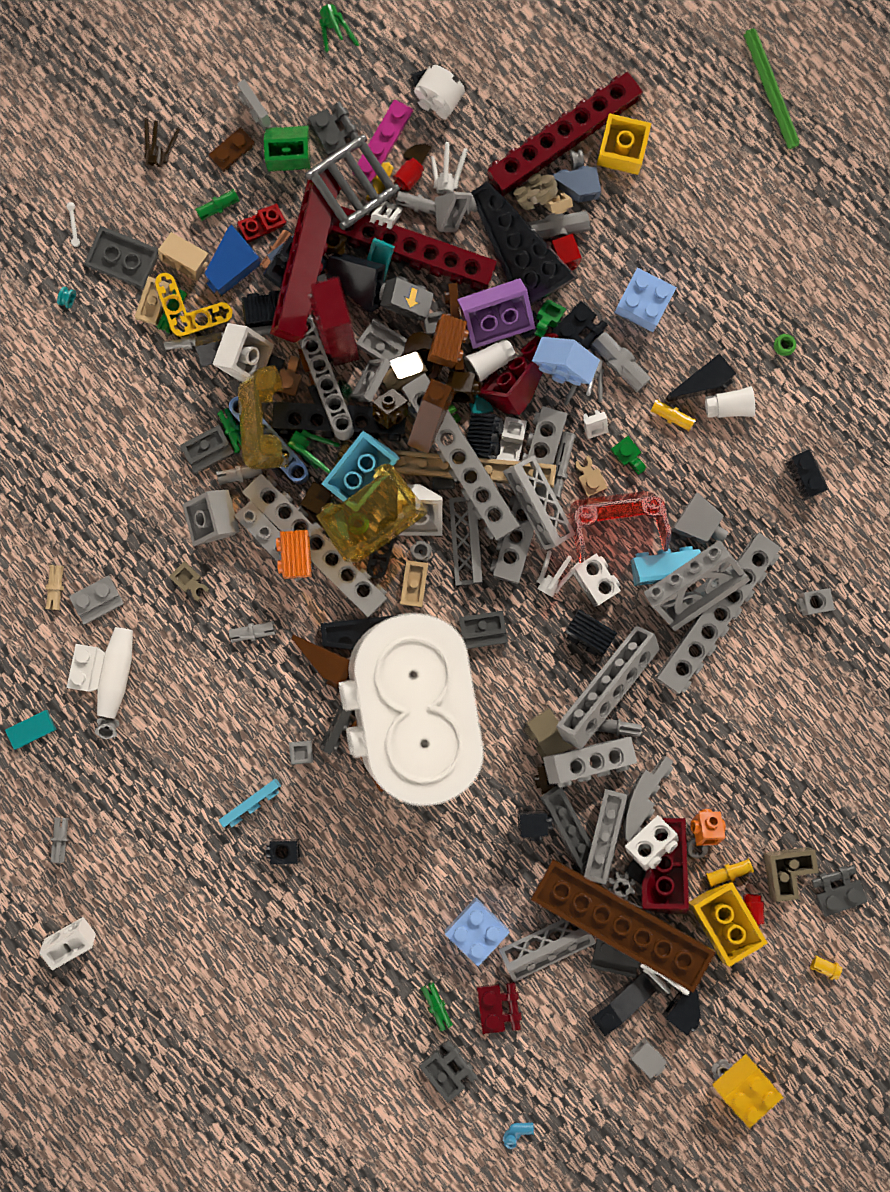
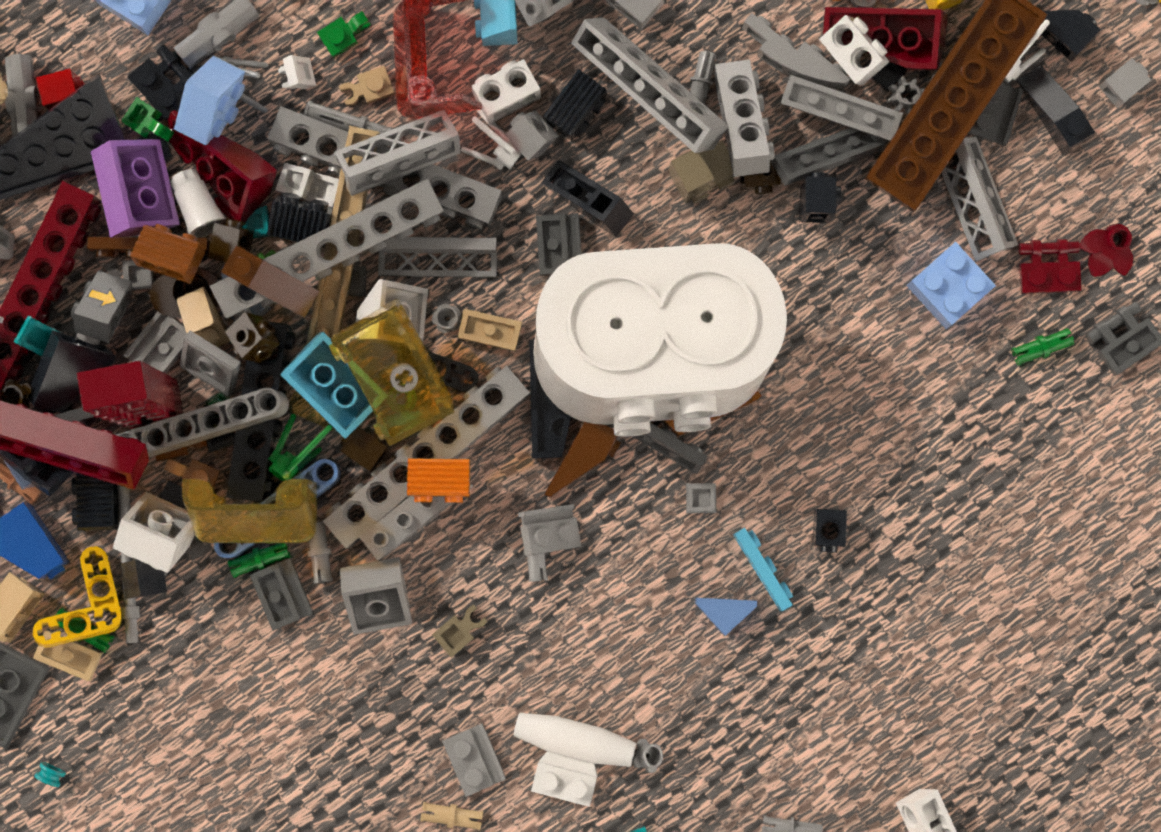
camera: 85 degrees left, 0 degrees up
none -> light grey bush [390,363,418,392]
none -> light grey brick [505,110,559,161]
none -> light grey plate [518,504,582,556]
none -> black slope [541,160,634,237]
none -> medium blue slope [695,598,757,636]
none -> dark red plate [1079,224,1133,277]

